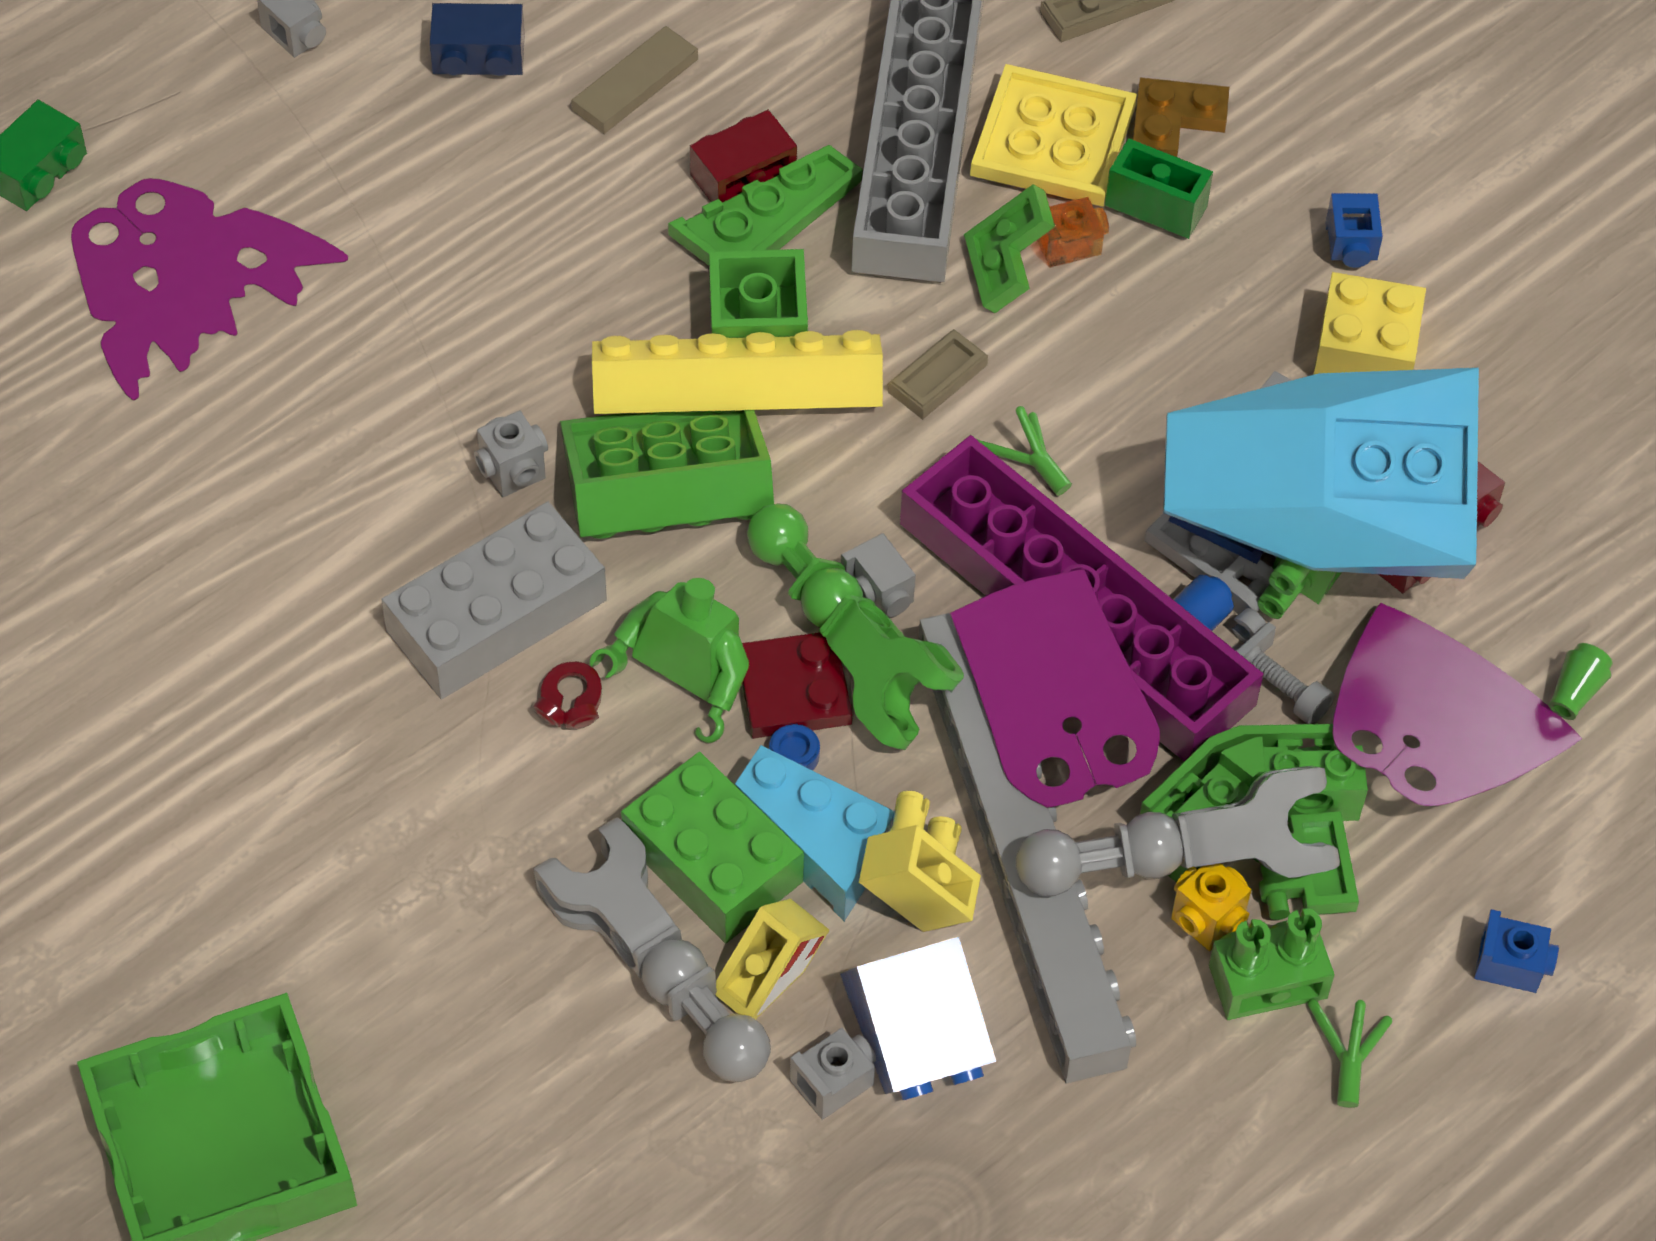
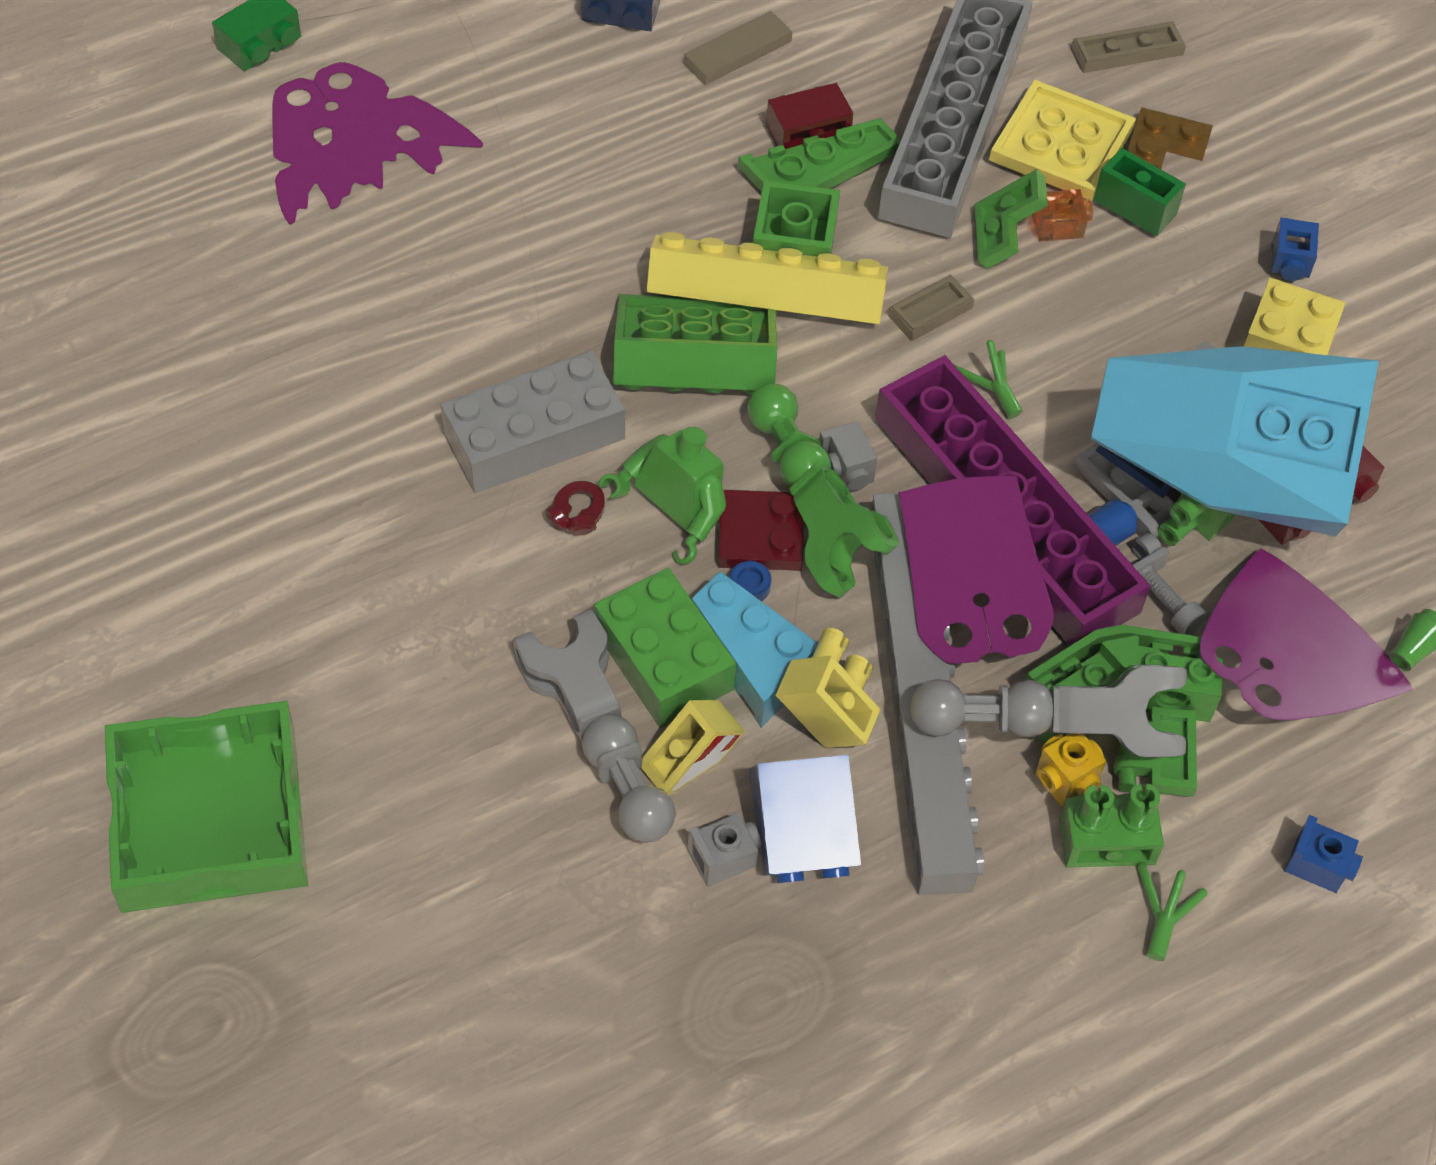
camera: 10 degrees right, 0 degrees up
light grey brick [474,410,548,498] -> none

